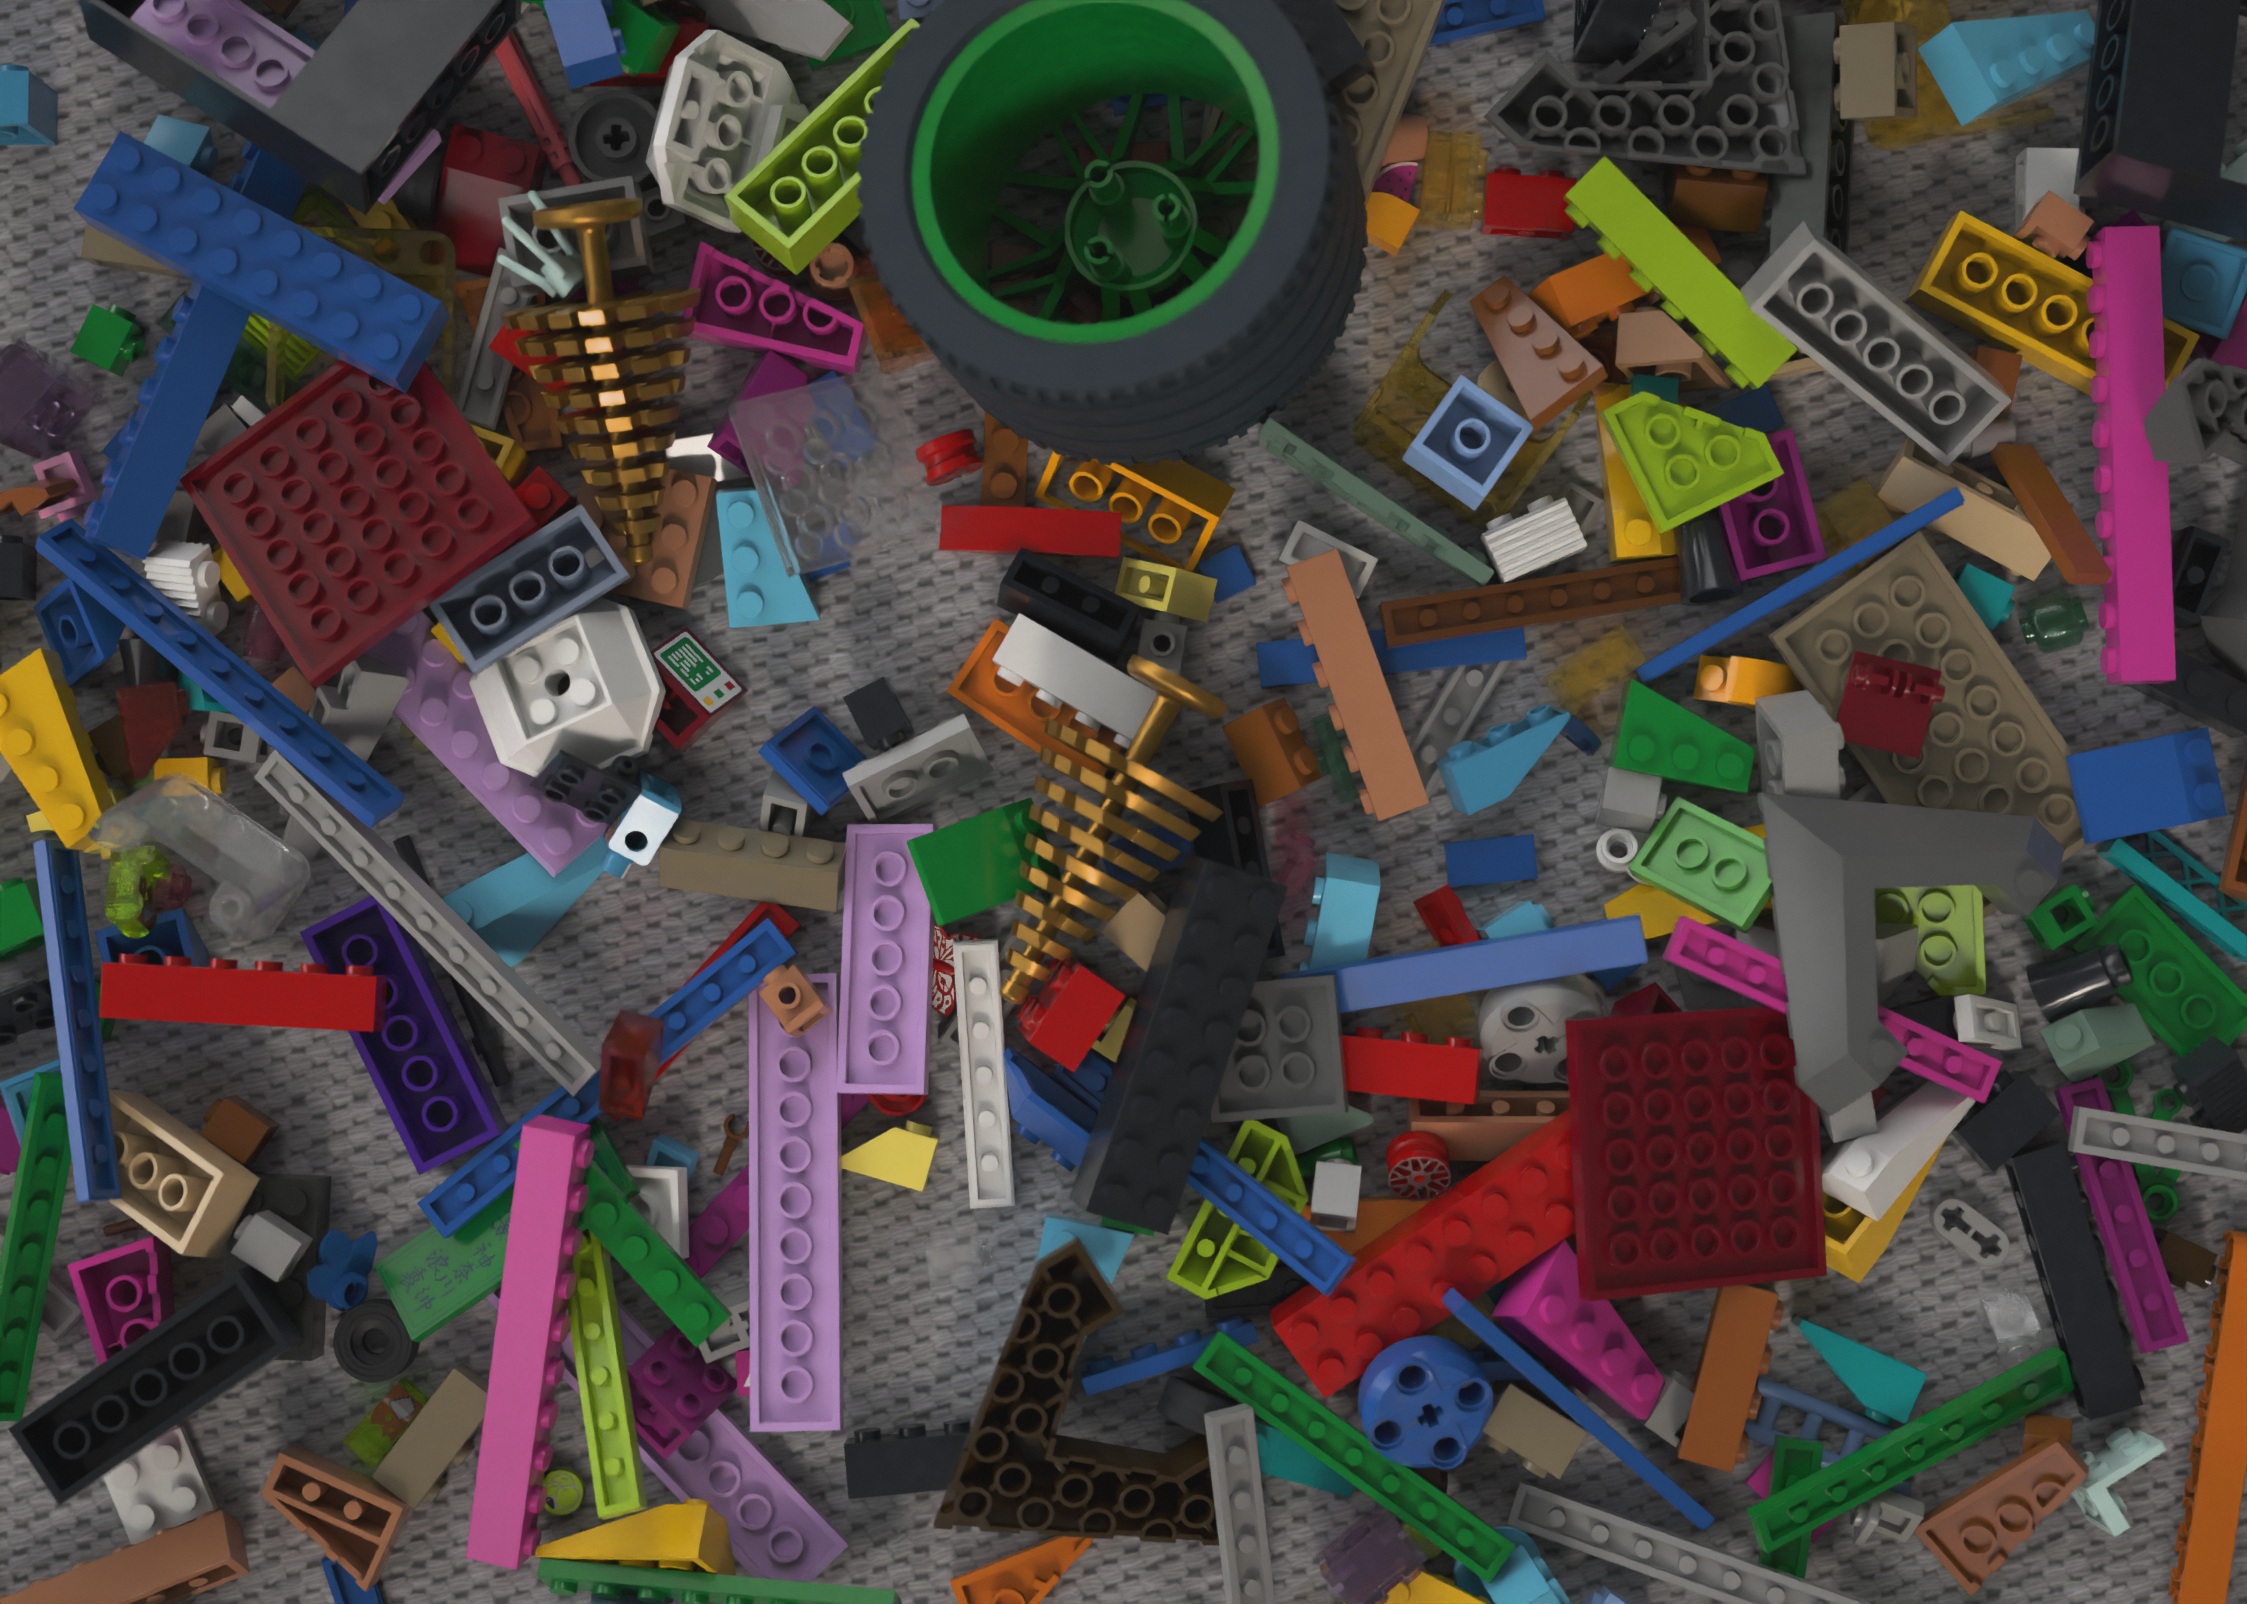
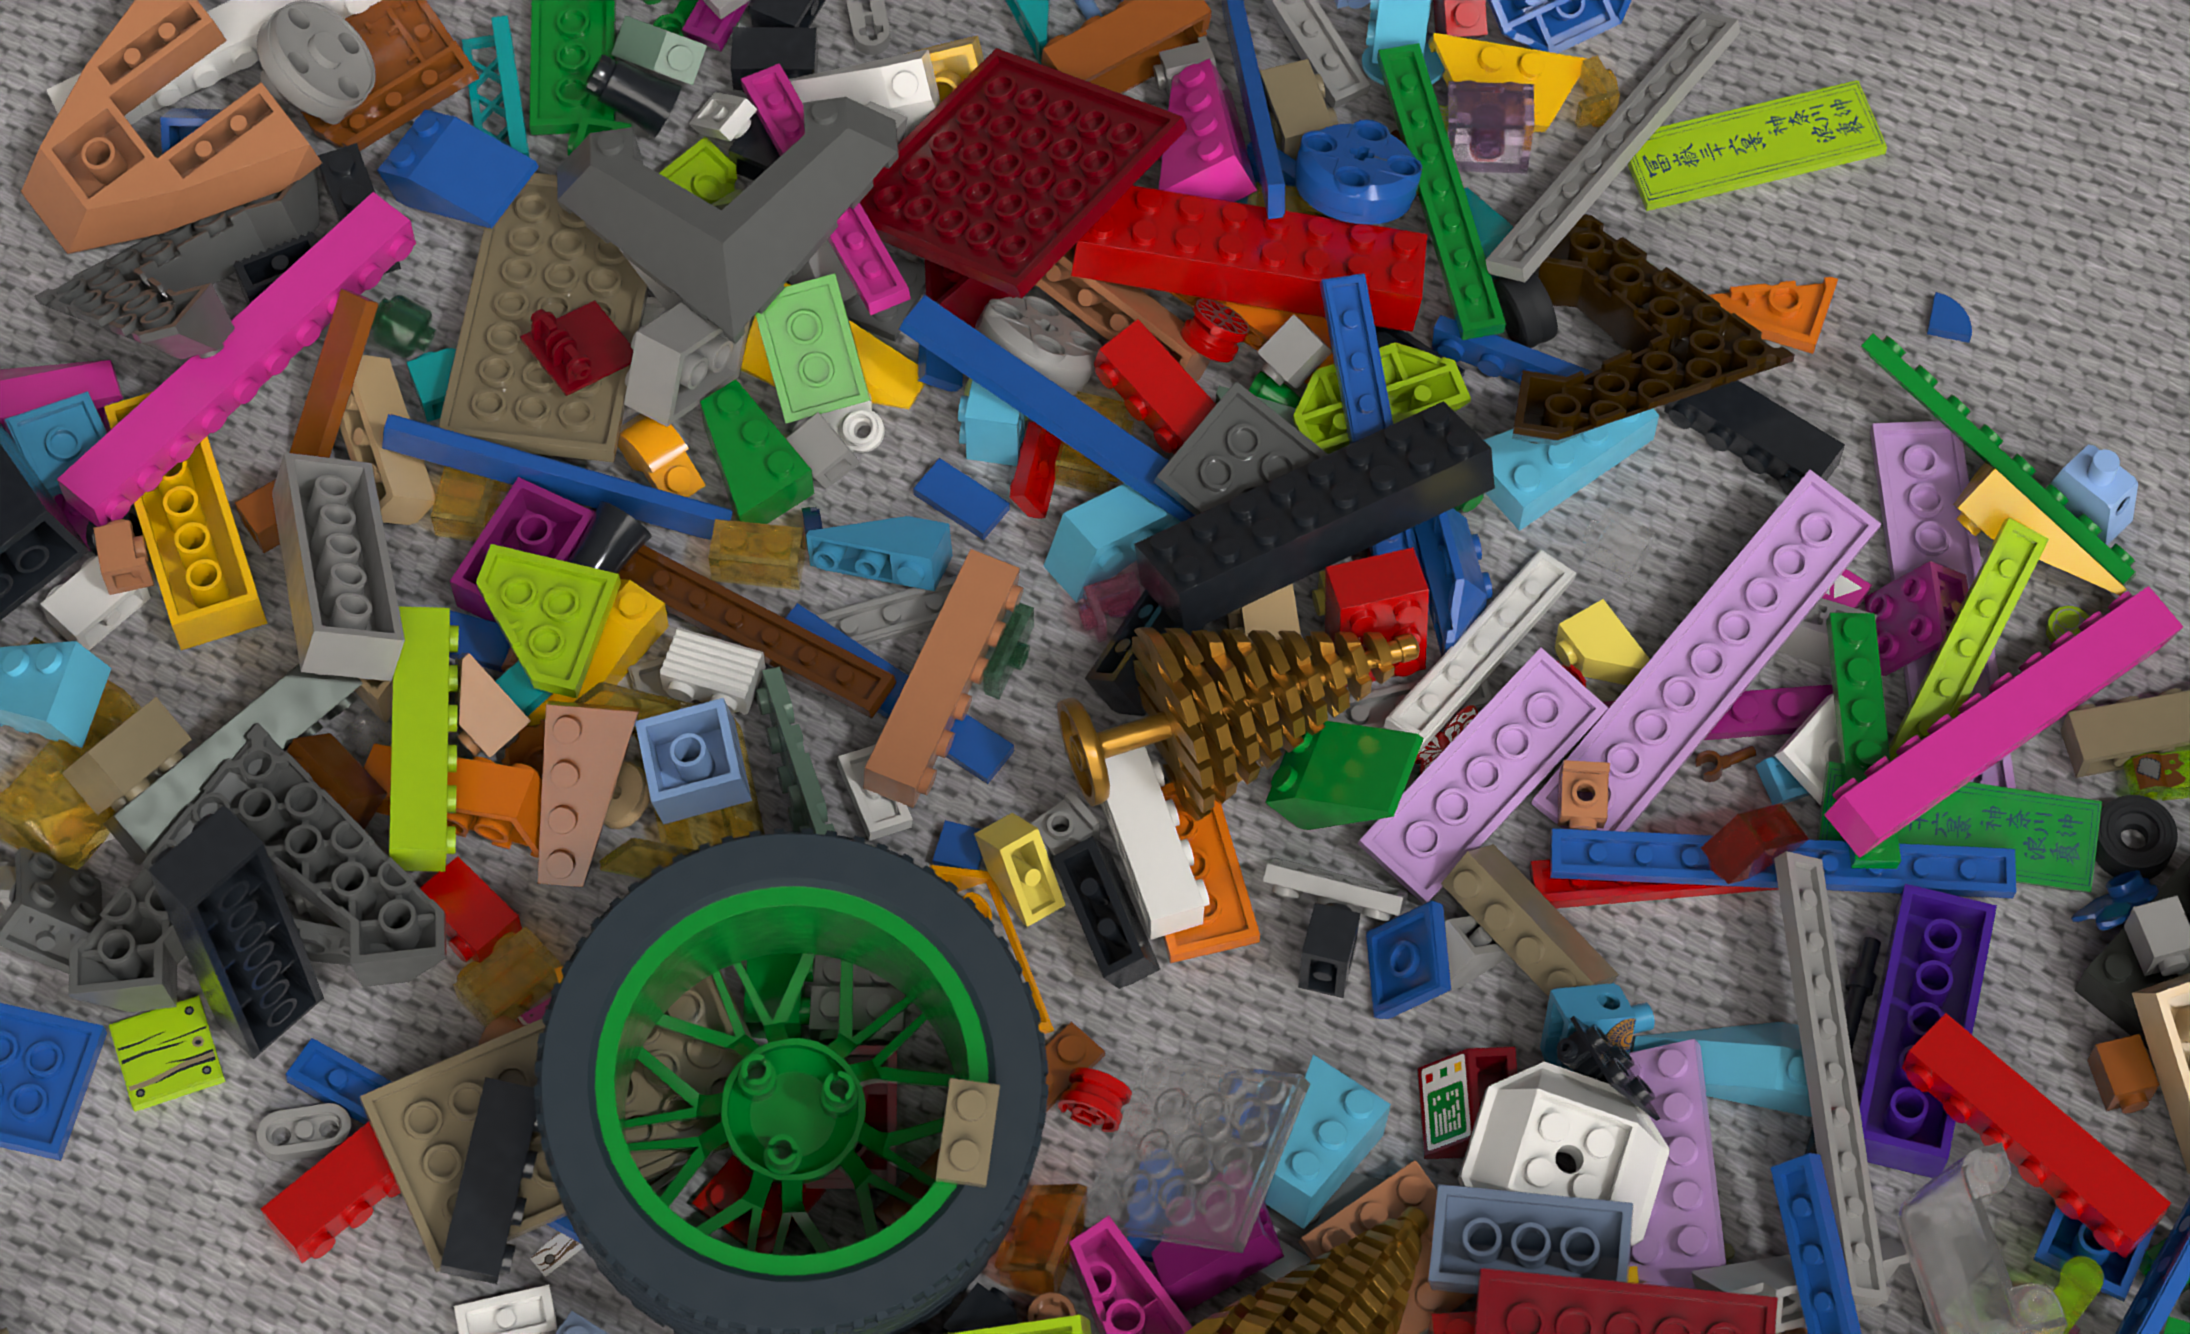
camera: 145 degrees left, 25 degrees down
red slope [939,505,1122,559] -> none
dark orange brick [1222,697,1323,807] -> none
none -> dark tan plate [935,1078,1000,1188]

